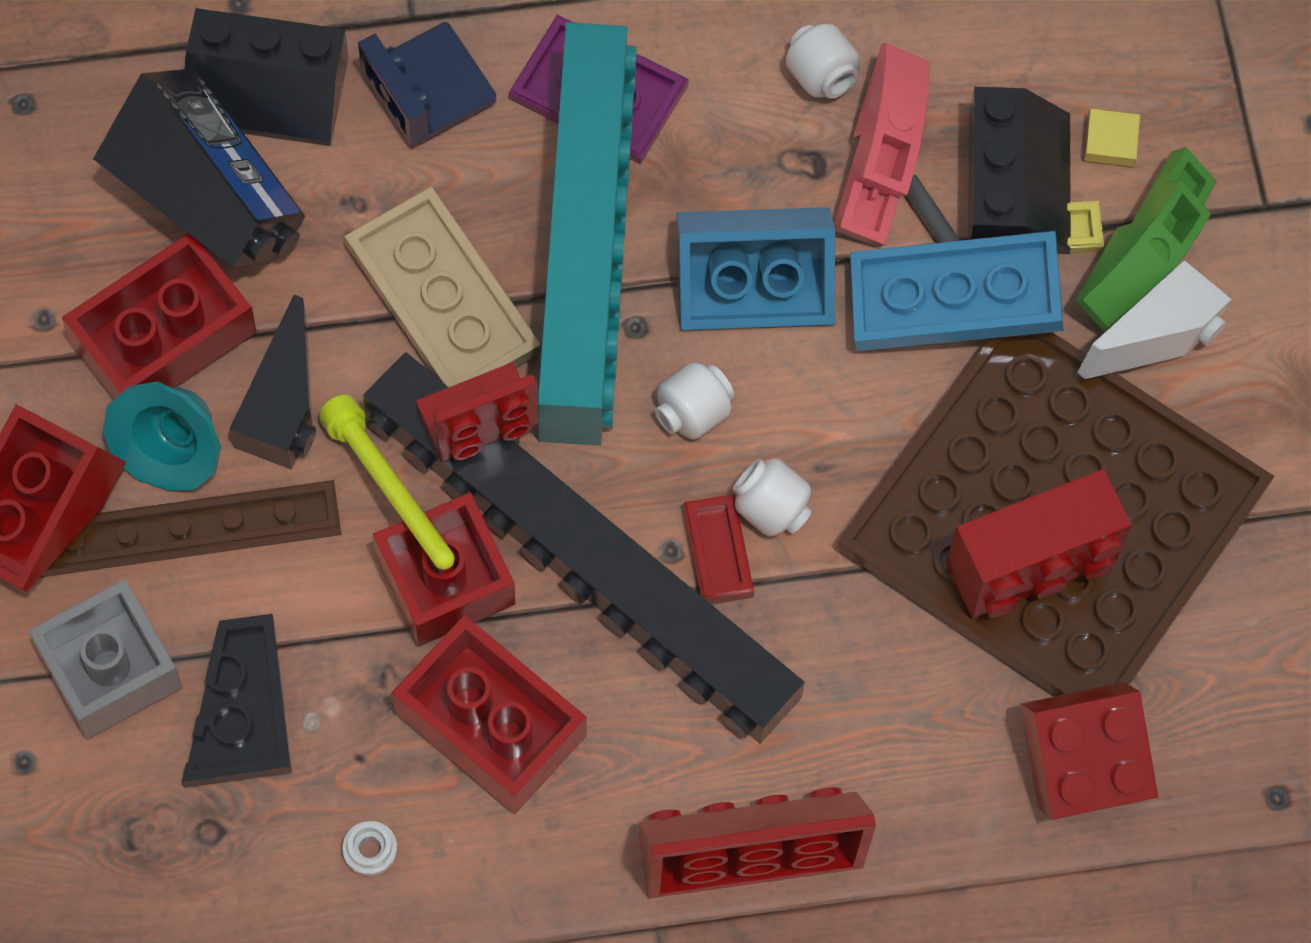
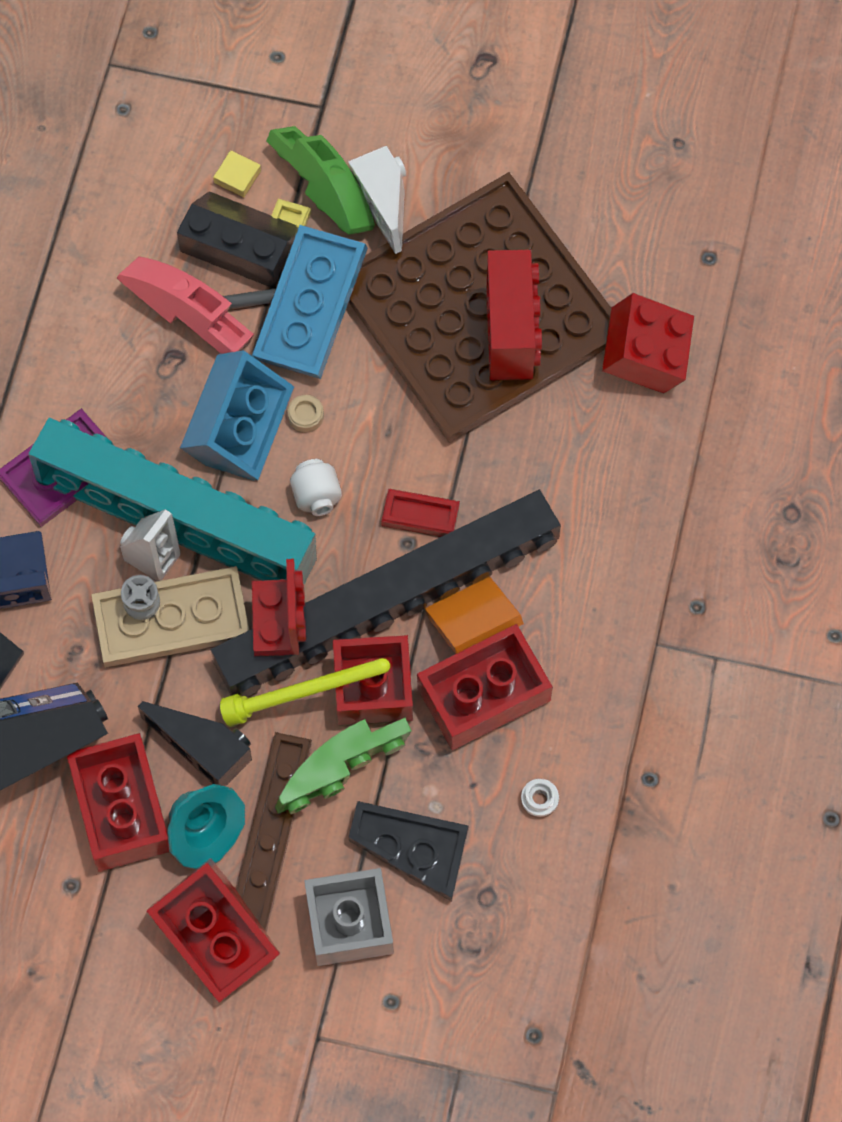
camera: 65 degrees left, 0 degrees up
red slope [639,787,876,899] -> none
white head [733,458,812,536] -> none
white head [786,24,860,99] -> none
none -> white slope [120,509,181,581]
none -> light grey wheel [121,575,160,620]
none -> bright green slope [275,718,412,814]
none -> tan tile [288,395,324,433]
none -> orange tile [425,577,524,654]

